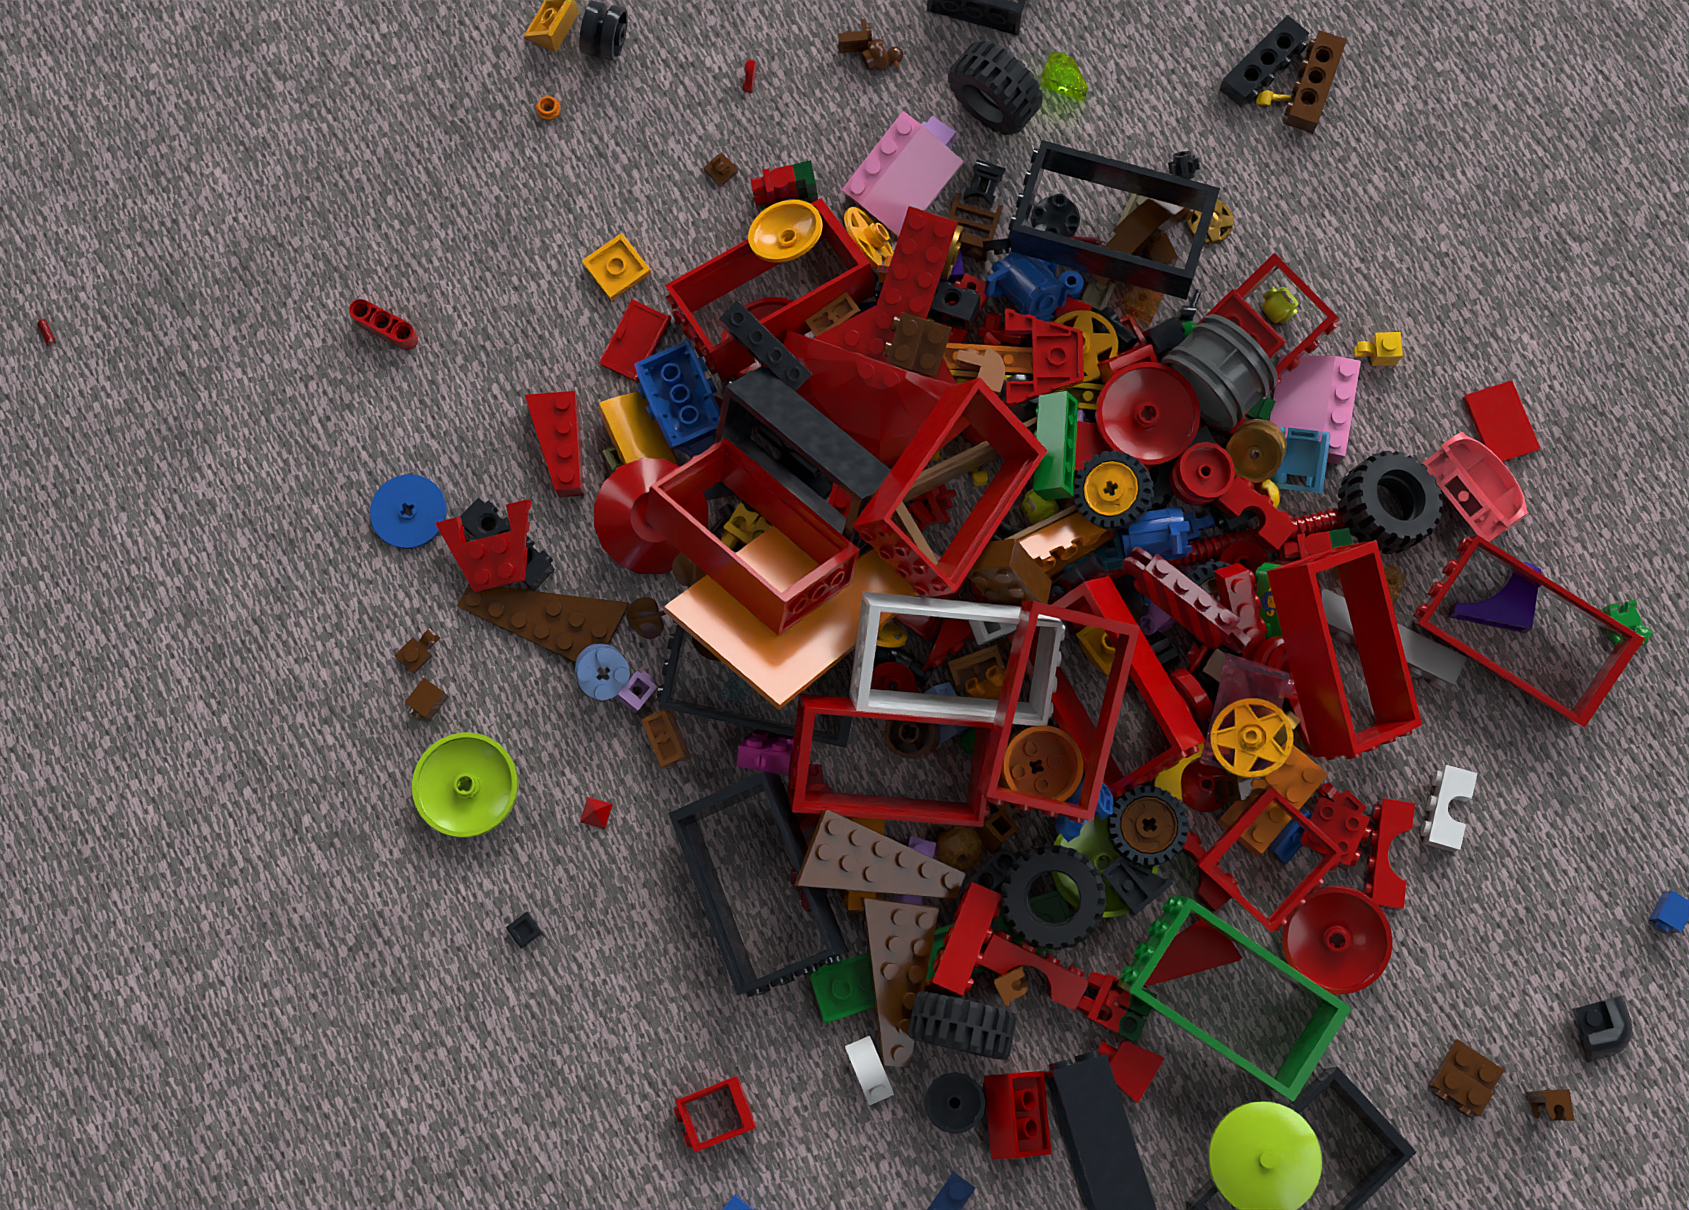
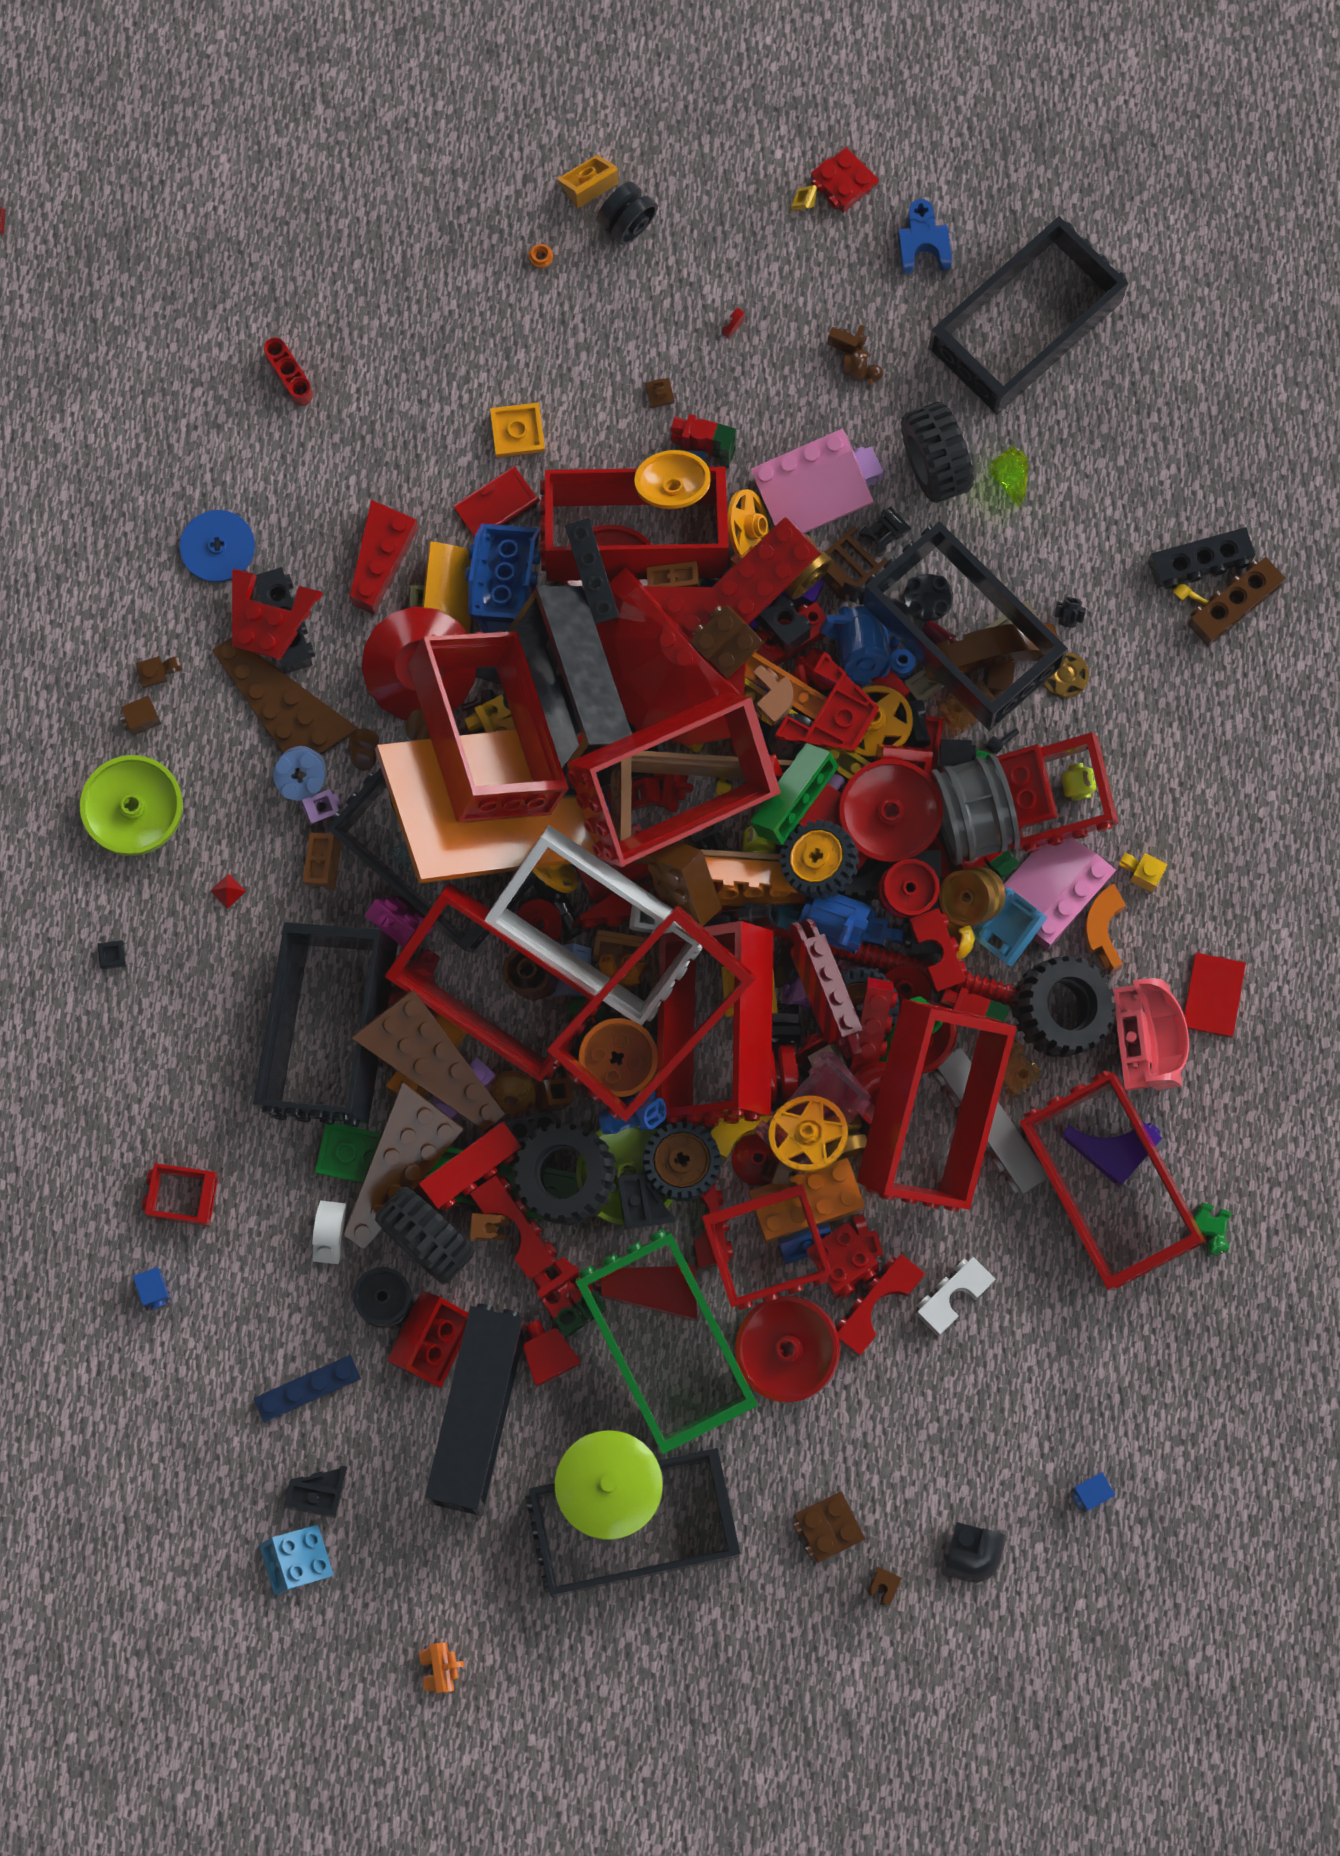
camera: 25 degrees right, 0 degrees up
none -> orange arch [1084,884,1126,973]

